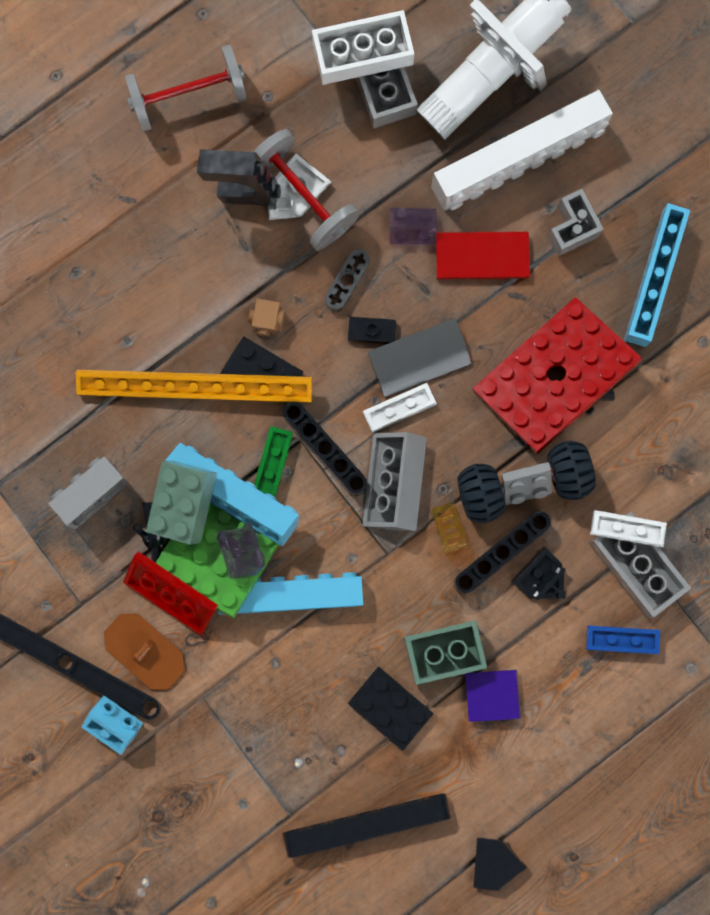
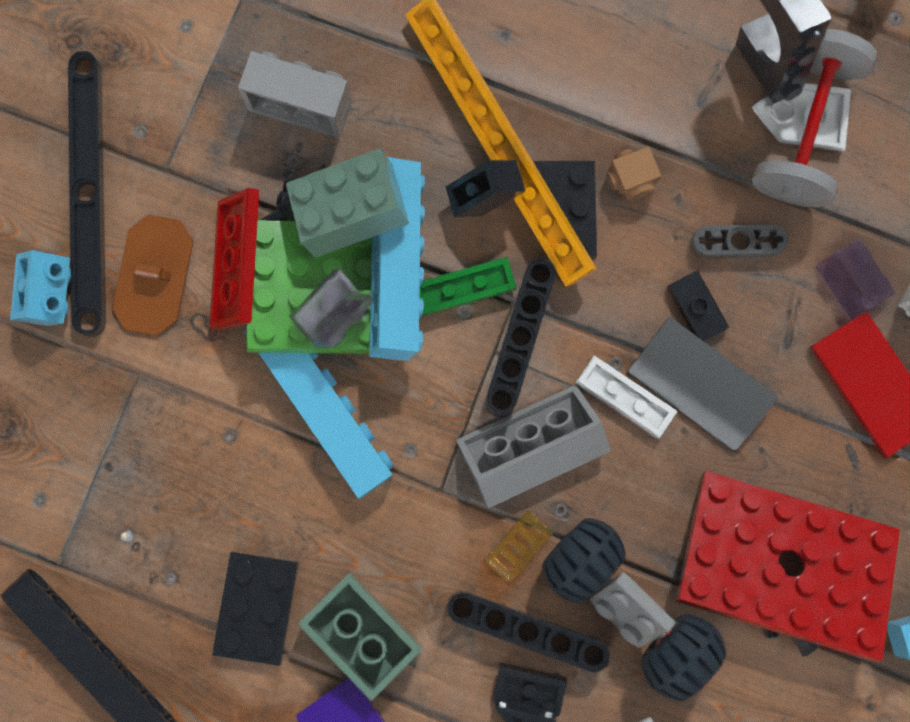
camera: 55 degrees right, 0 degrees up
none -> black brick [445,160,526,217]

